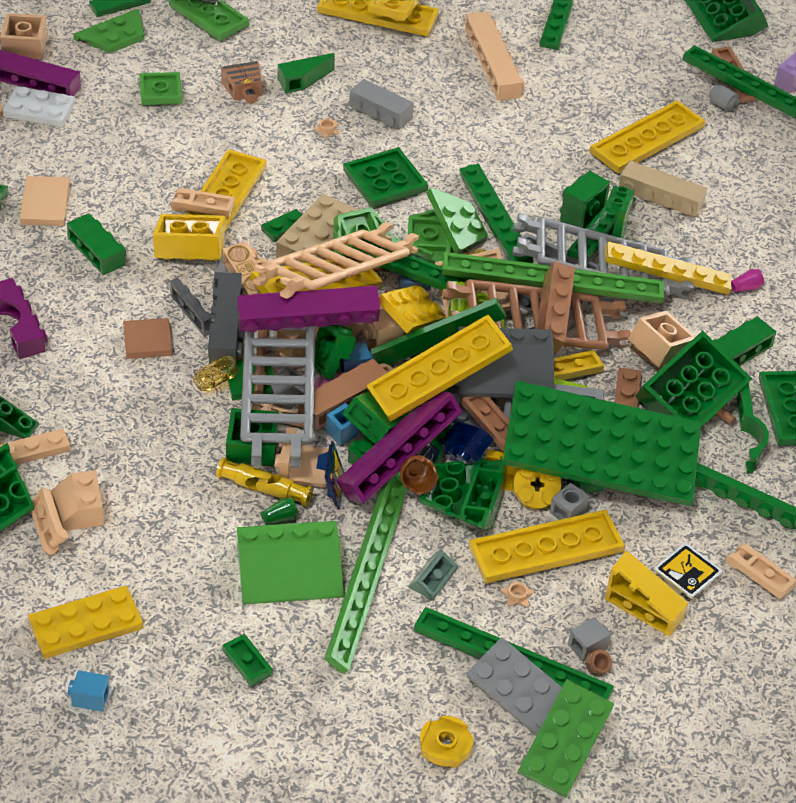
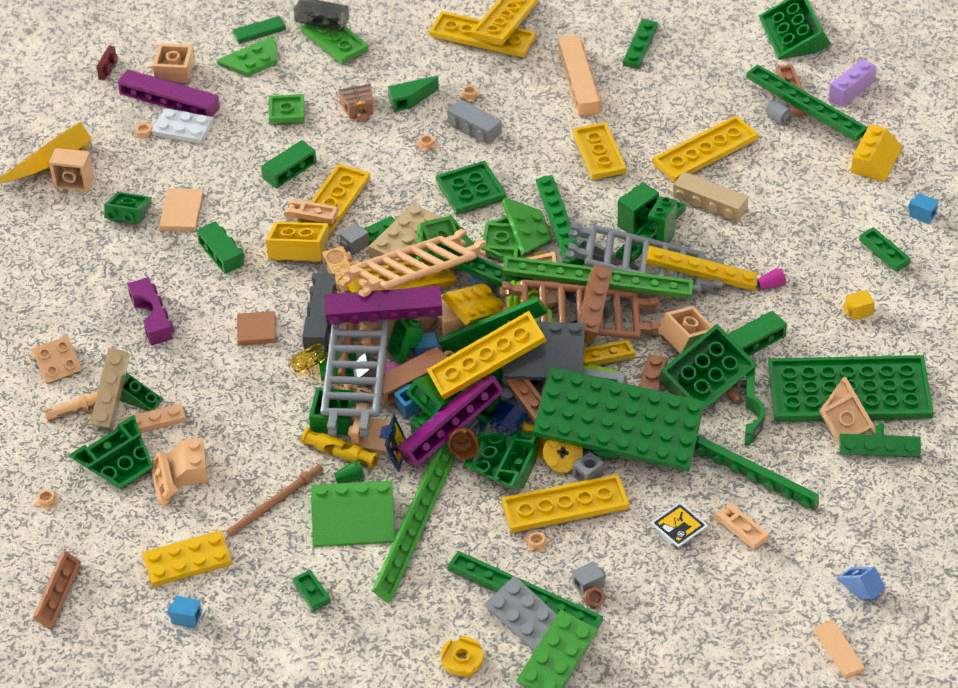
camera: 10 degrees right, 0 degrees up
flat silver plate [170,278,211,337] -> none
sand green slope [408,549,459,600] -> none
yellow wedge [605,550,688,636] -> none
none -> nougat bar [226,464,324,537]
none -> green brick [261,140,317,189]
none -> light grey brick [340,223,369,255]
none -> light nougat plate [459,85,480,102]
none -> yellow plate [572,122,626,180]

